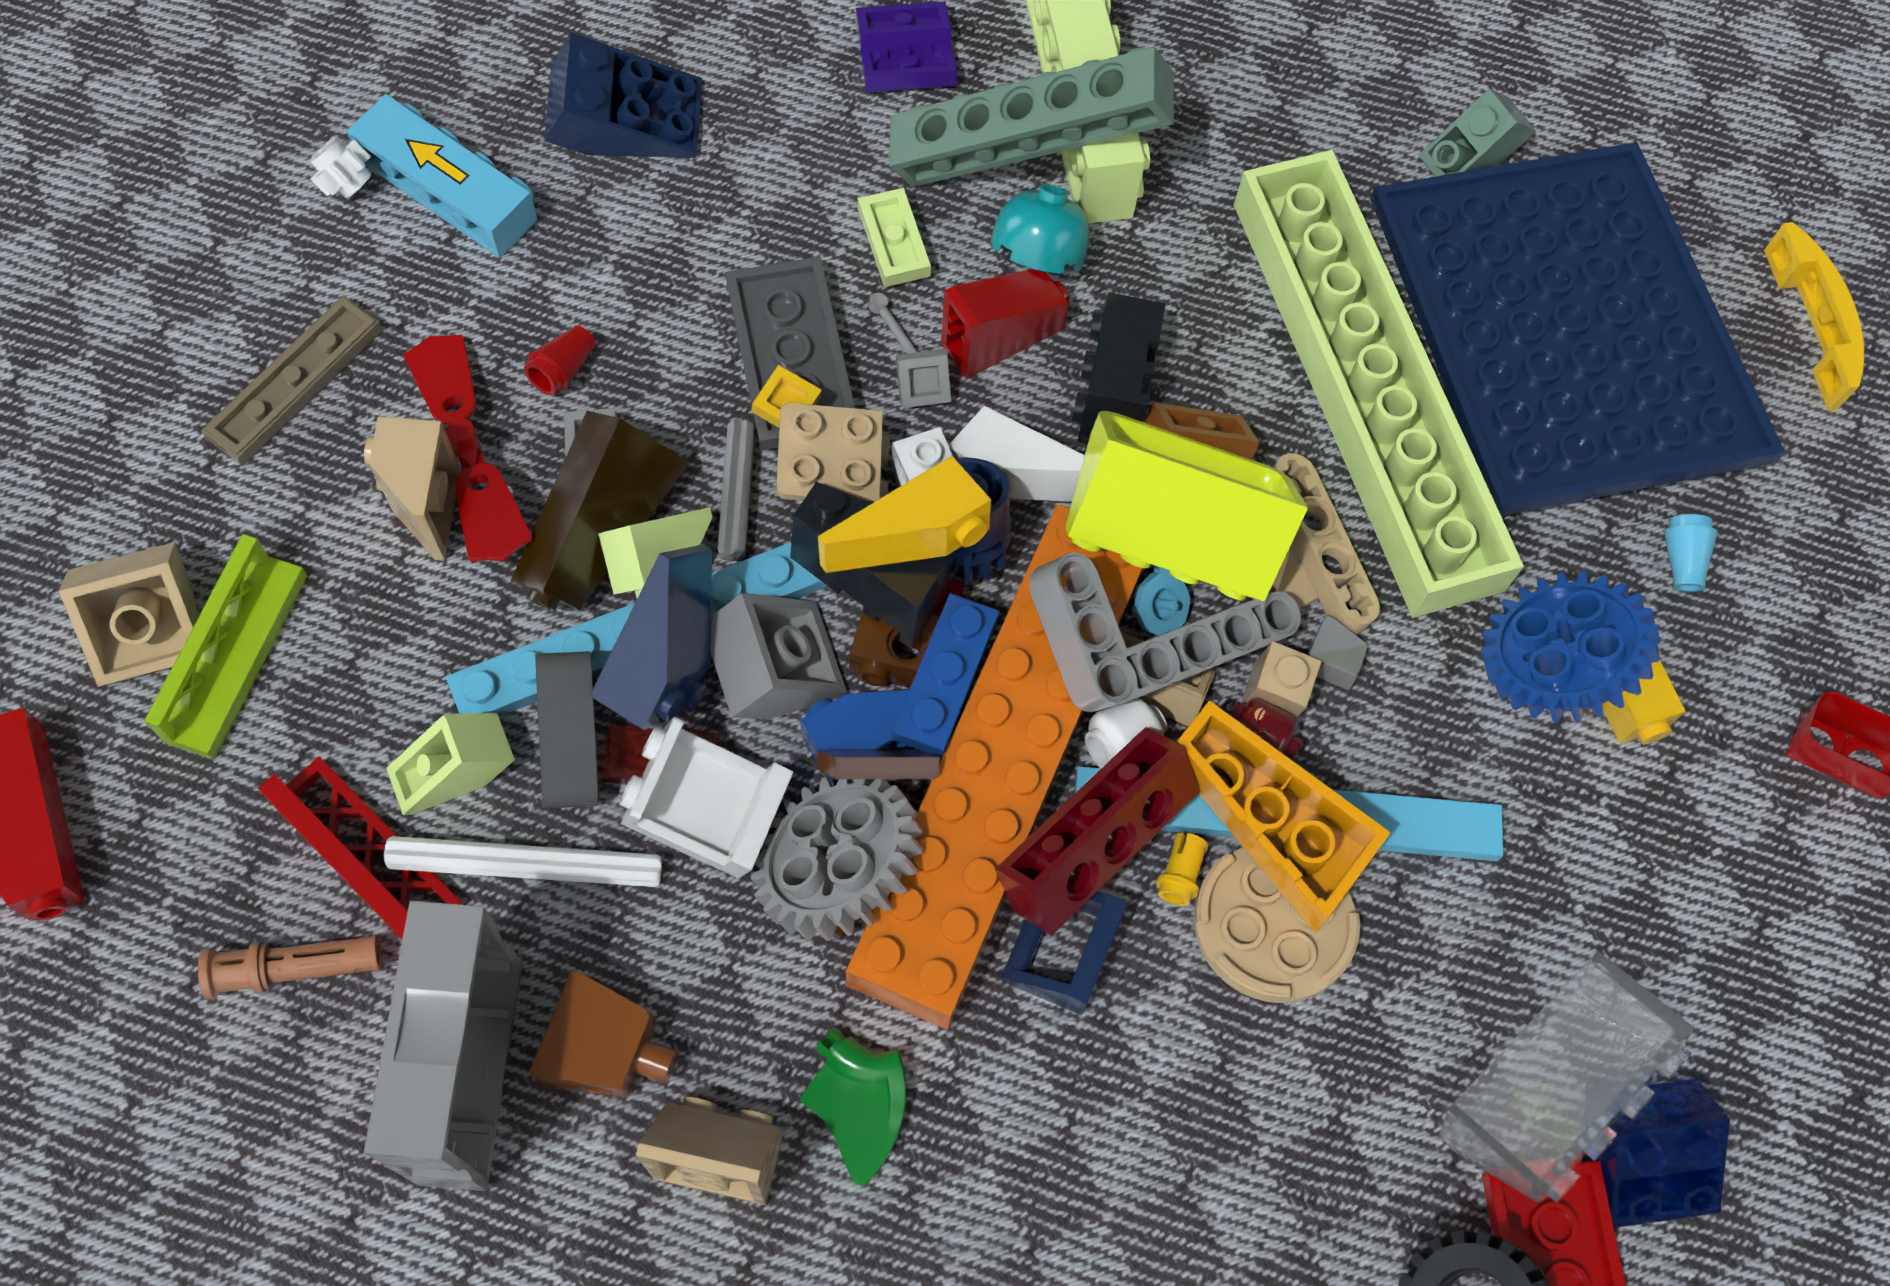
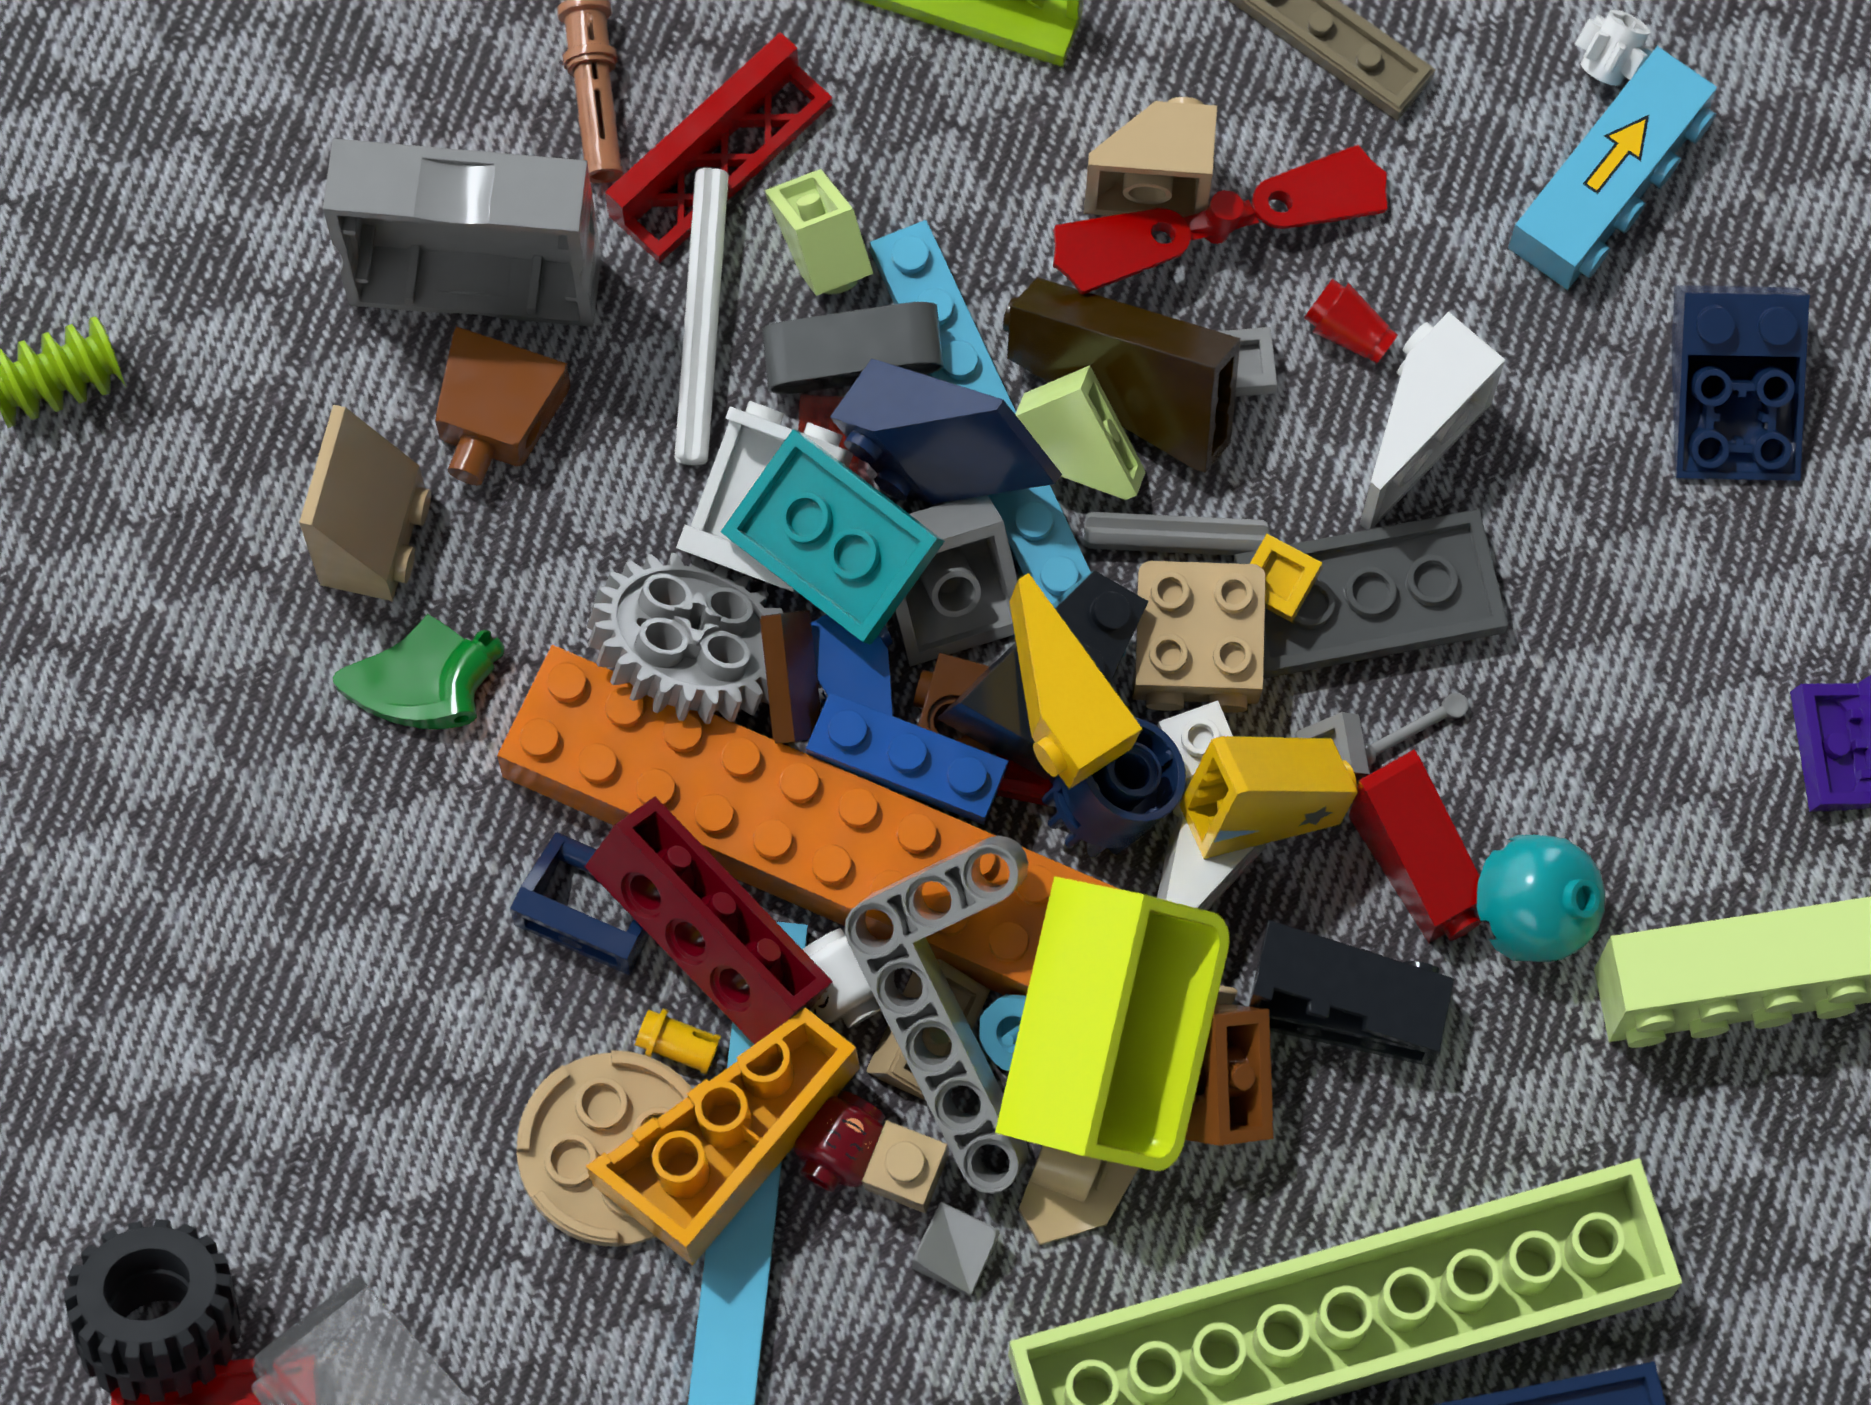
camera: 95 degrees right, 5 degrees up
yellowish green plate [858,188,931,287] -> none
sand green brick [889,46,1174,187] -> none
tan beam [1273,453,1380,635] -> none
none -> teal plate [720,429,945,645]
none -> yellow slope [1179,736,1358,859]
none -> white slope [1360,312,1505,530]

